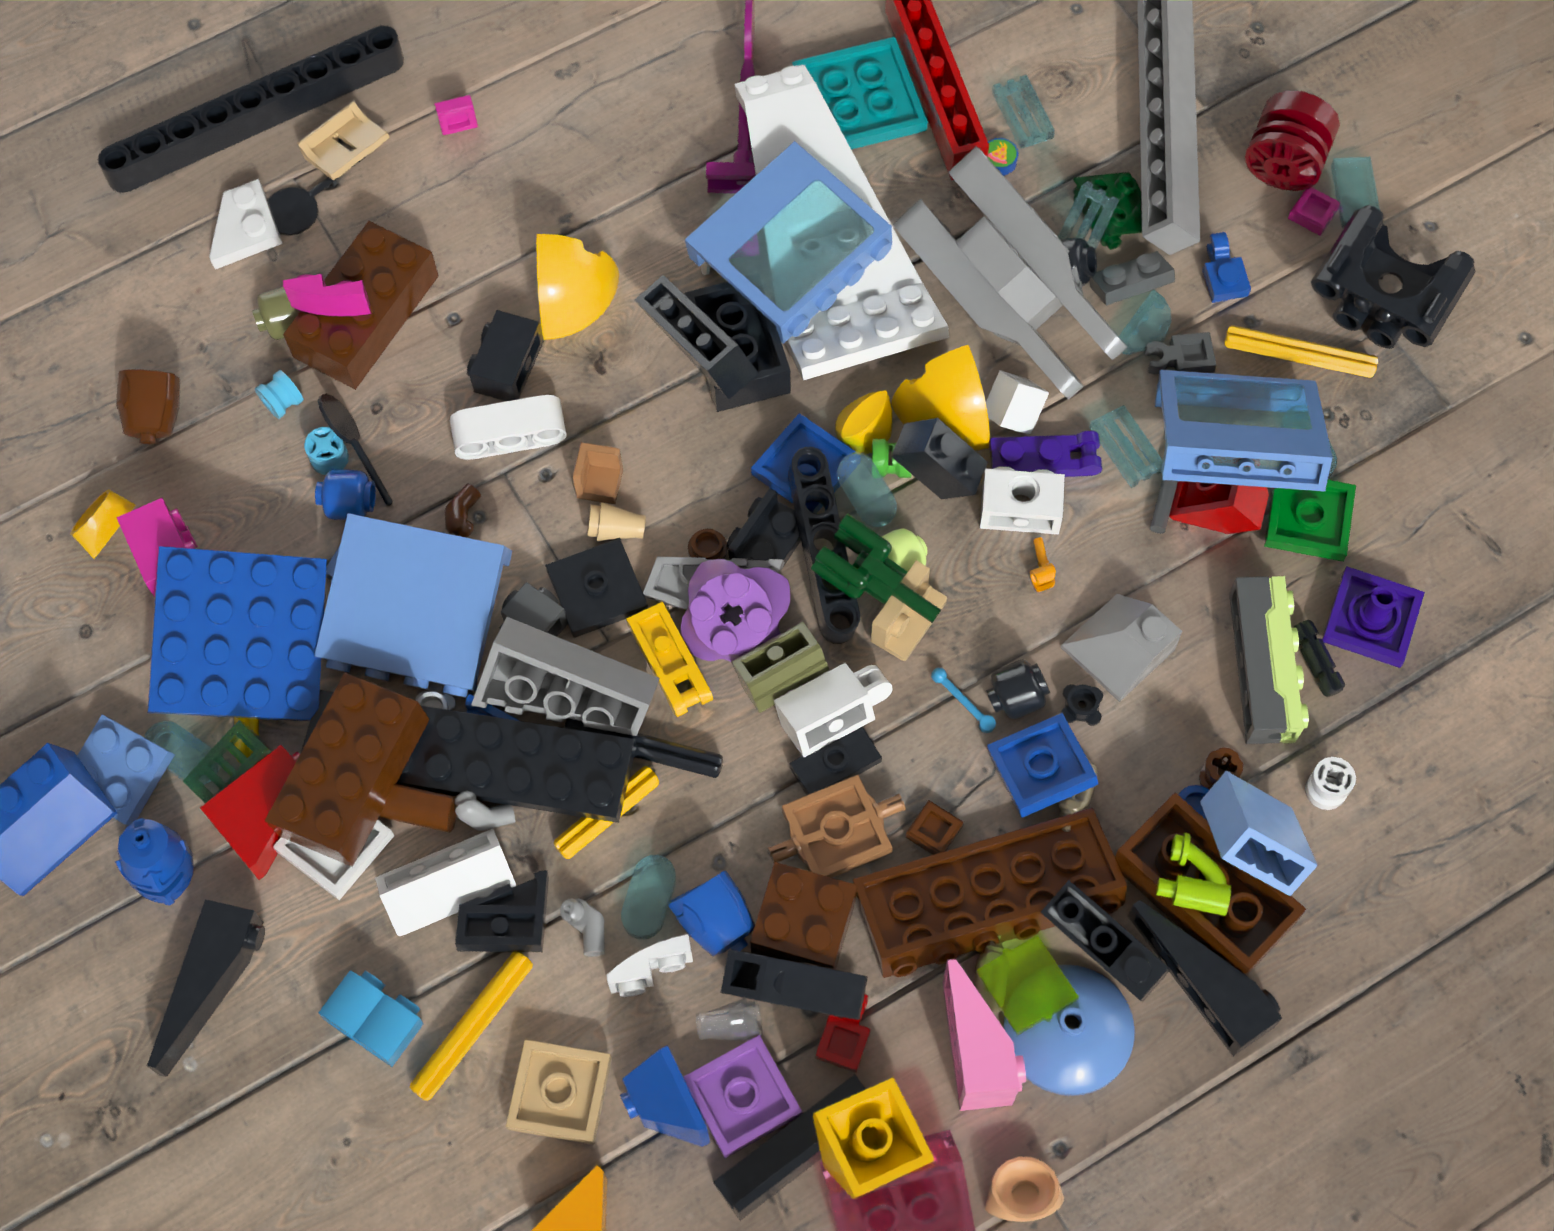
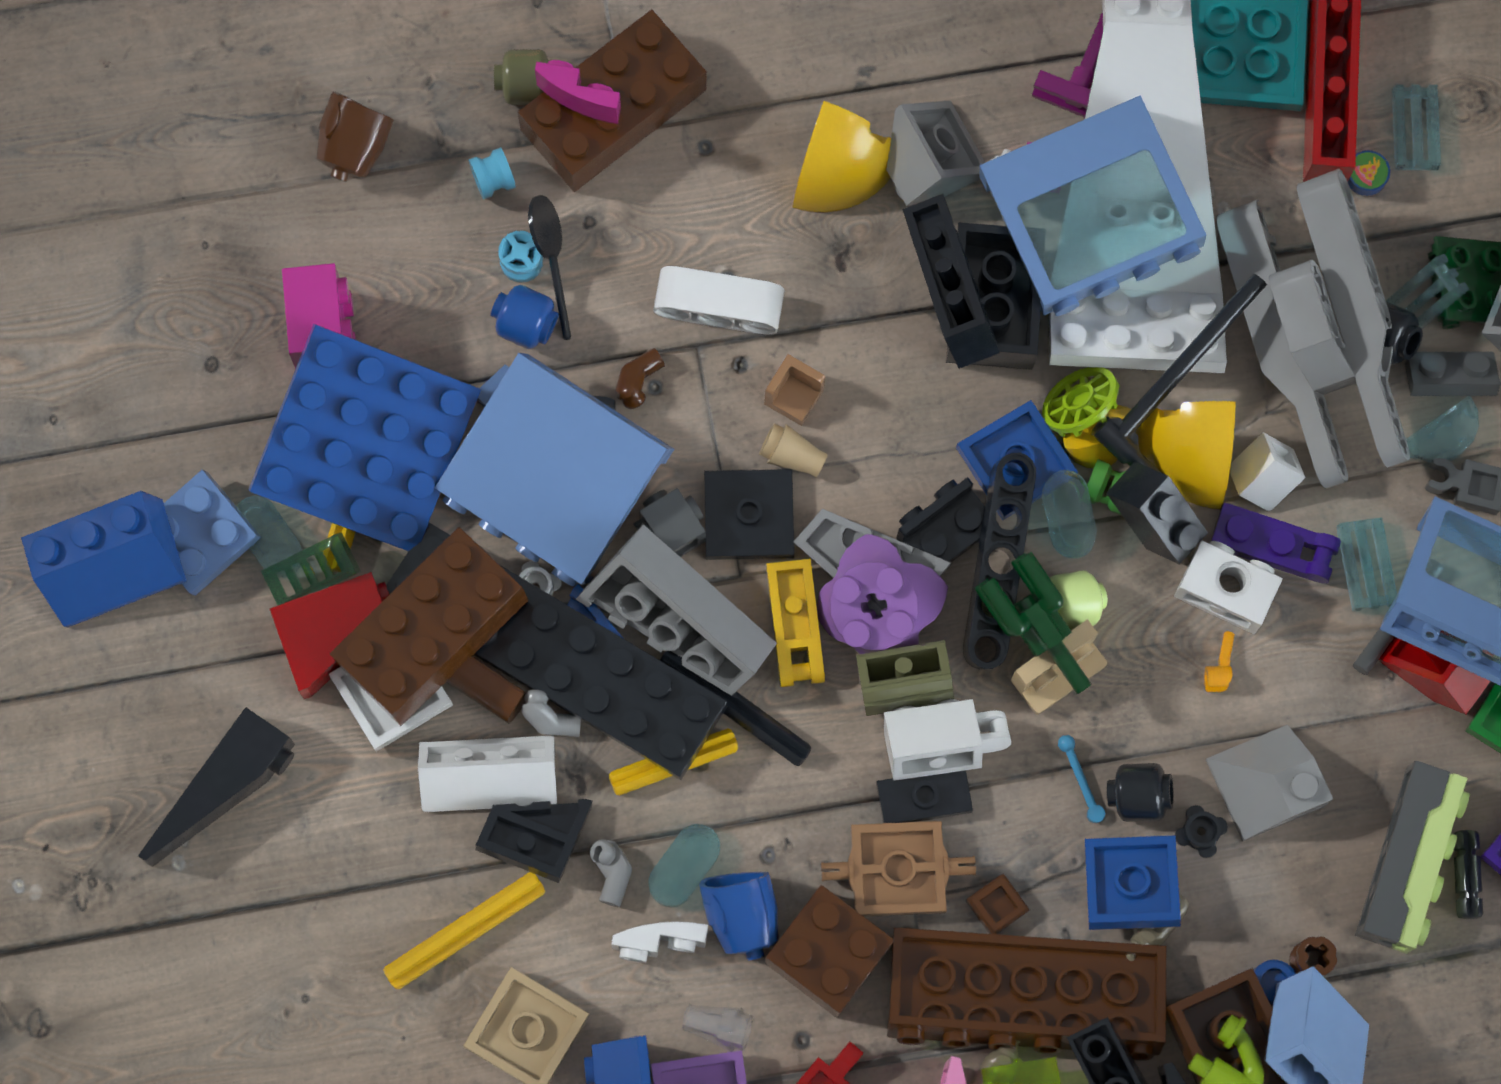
camera: 15 degrees right, 10 degrees up
yellow piece [70,489,136,559] -> none
blue helmet [115,818,193,905] -> none
dark azure brick [318,970,424,1067] -> none
black brick [467,310,544,401] -> none
reddish brown plate [688,528,728,559] -> none
black slope [720,949,868,1020] -> none
white wheel [1305,757,1356,810] -> none
none -> light grey slope [887,100,985,206]
none -> lime wheel [1042,367,1120,437]
none -> black bar [1091,274,1267,473]

